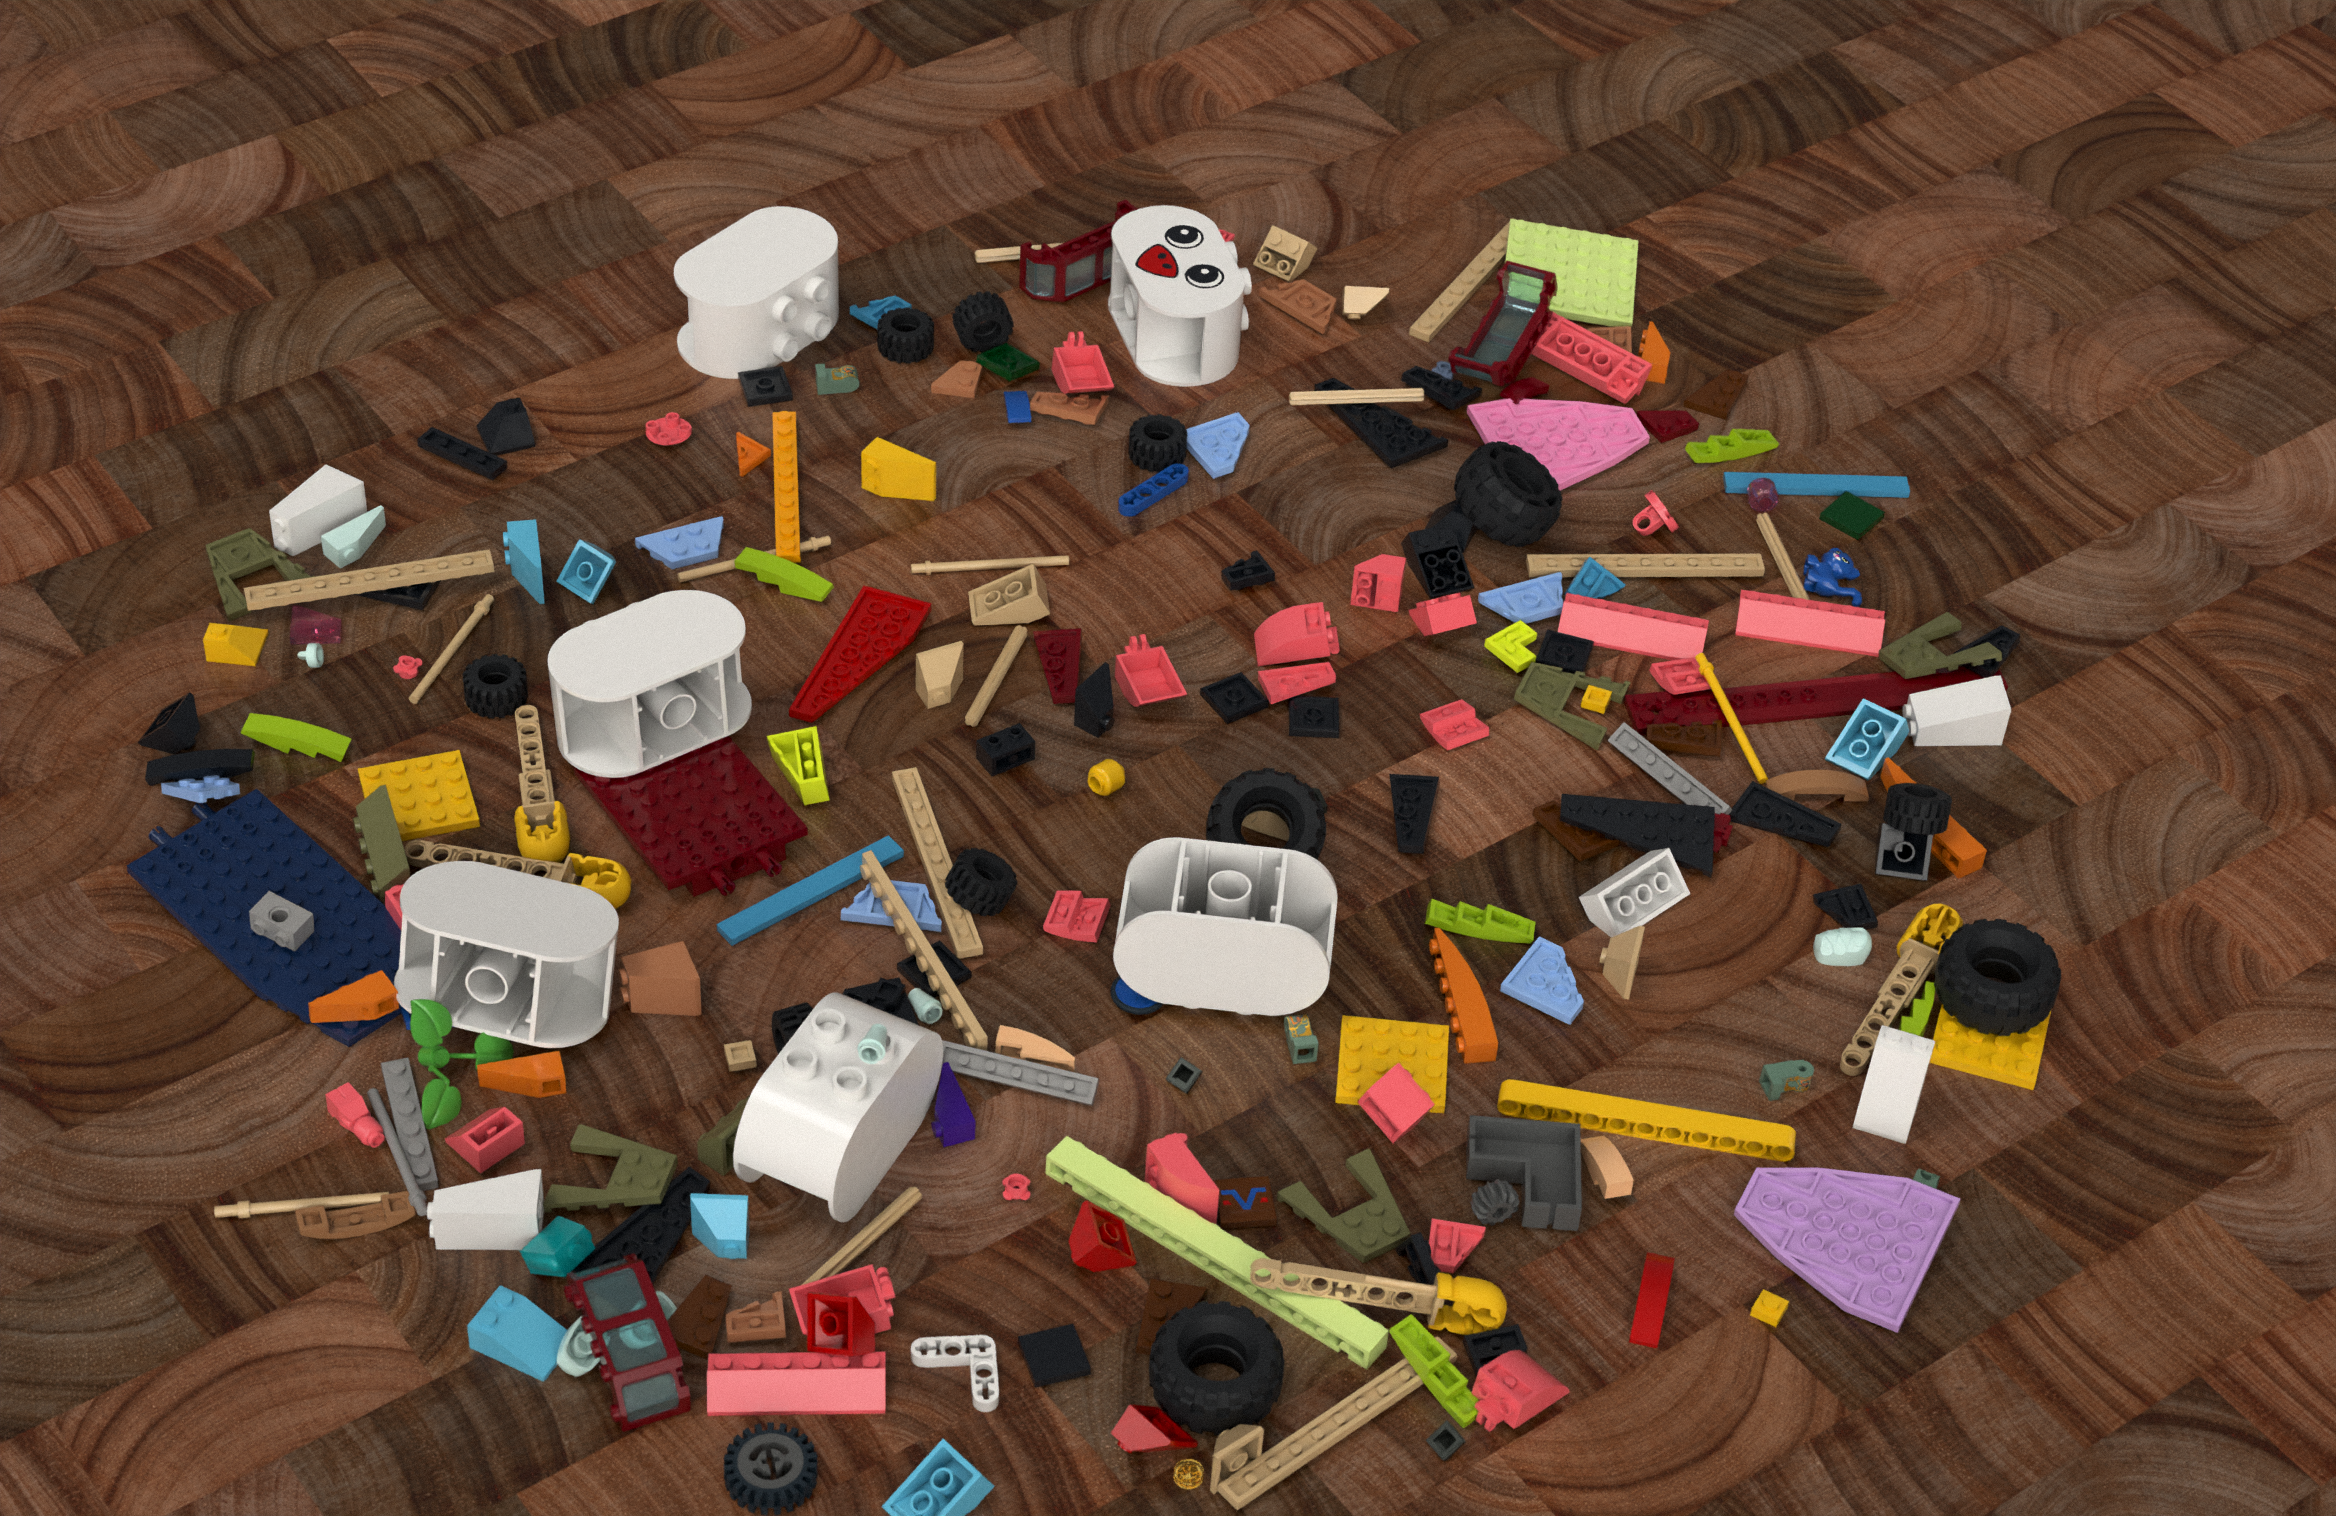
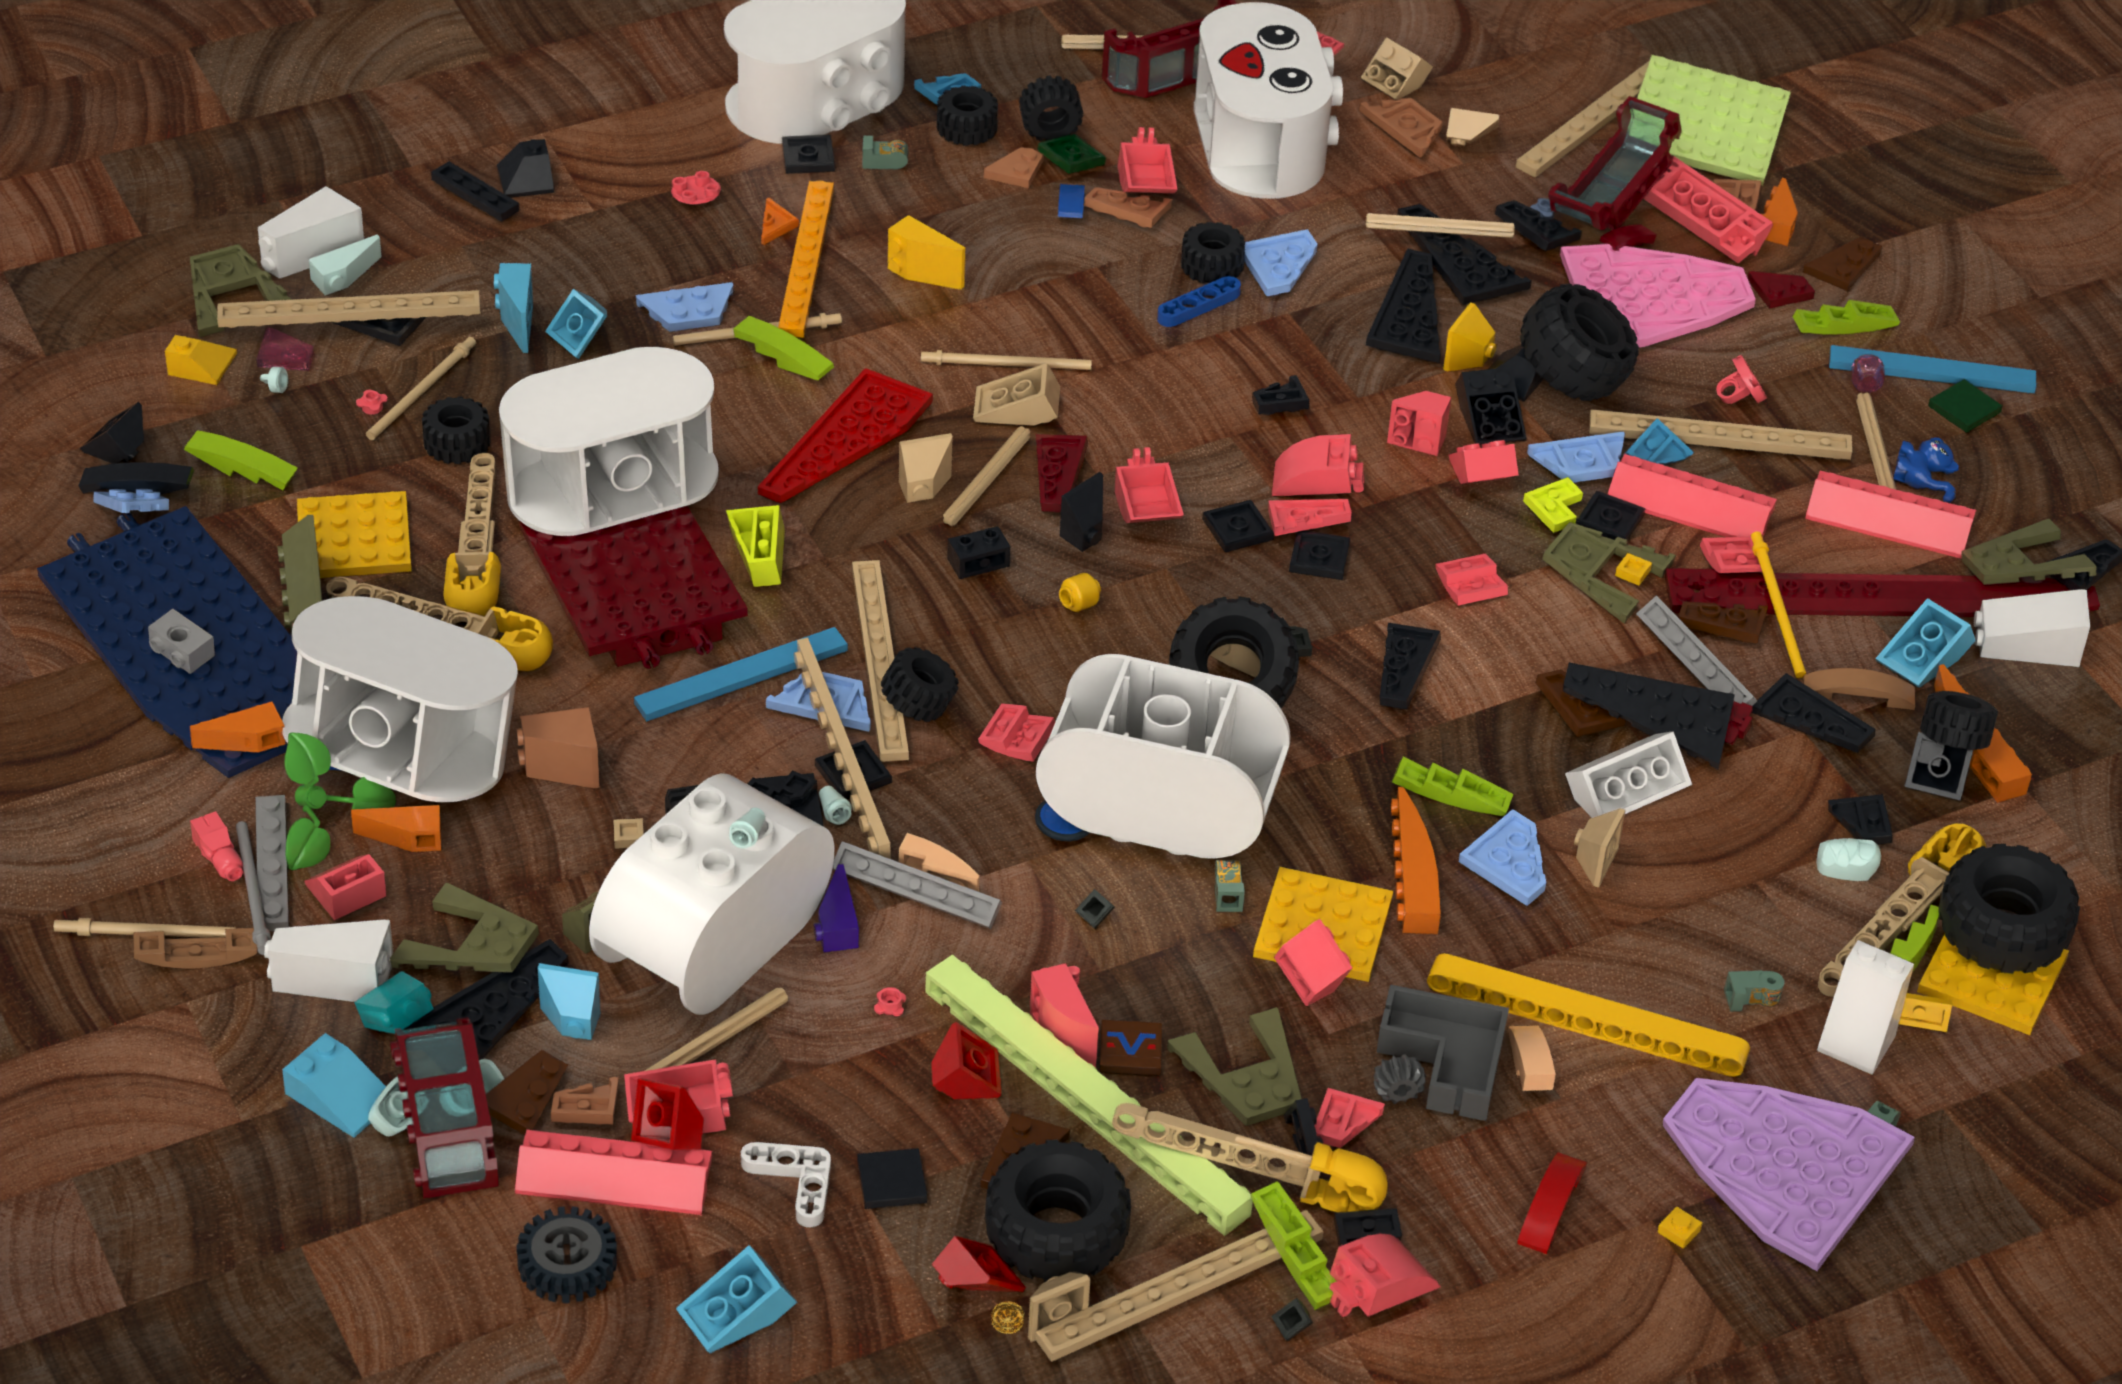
camera: 10 degrees right, 0 degrees up
none -> black wing [1366,248,1441,363]
none -> yellow slope [1443,302,1497,372]
none -> yellow tile [1899,993,1952,1032]

